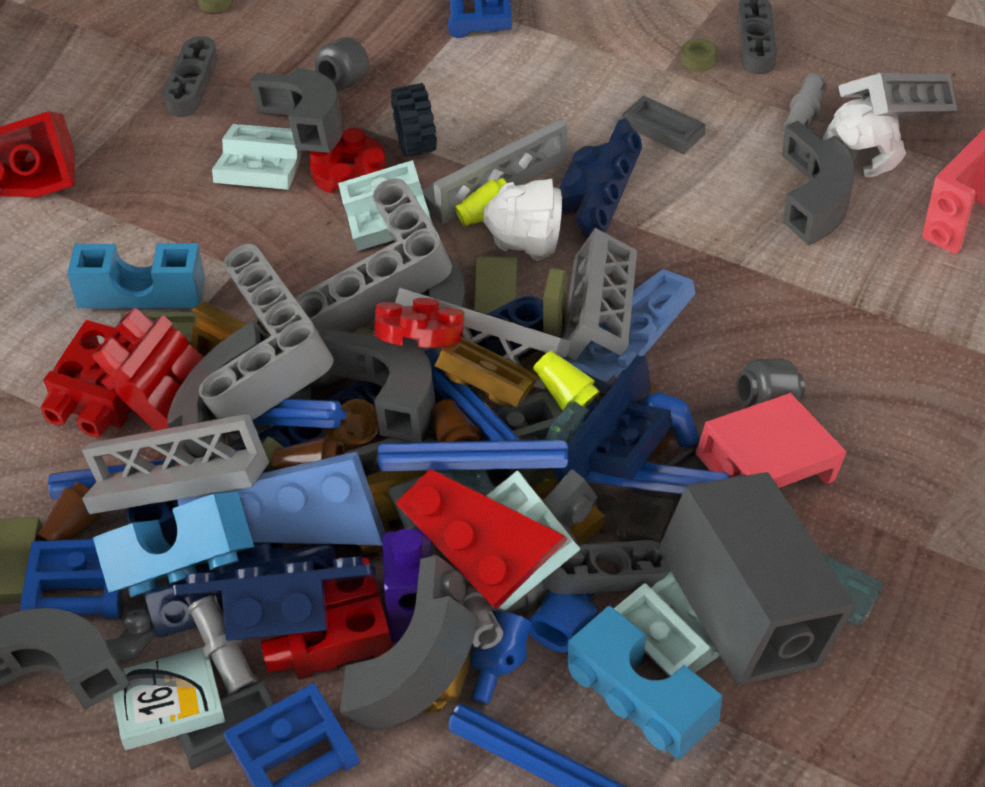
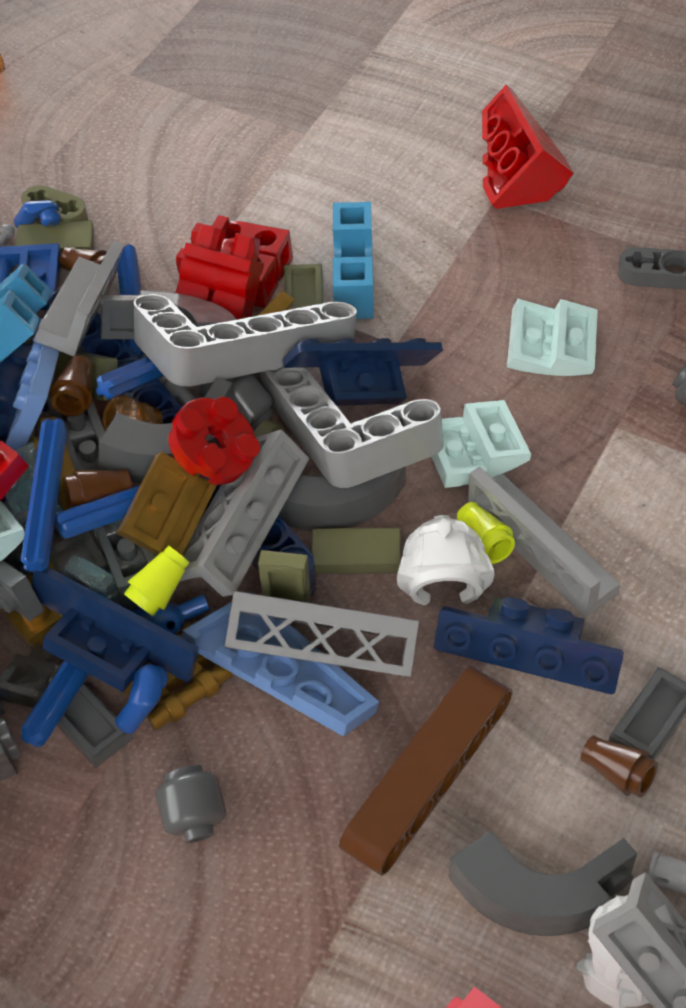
camera: 90 degrees right, 5 degrees up
dark grey arch [250,68,344,153] -> none
red plate [309,128,386,194] -> none
black bush [391,83,437,157] -> none
coral panel [695,393,847,488] -> none
none -> dark blue bracket [282,338,443,406]
none -> reddish brown beam [339,666,513,876]
none -> reddish brown cone [581,735,658,797]

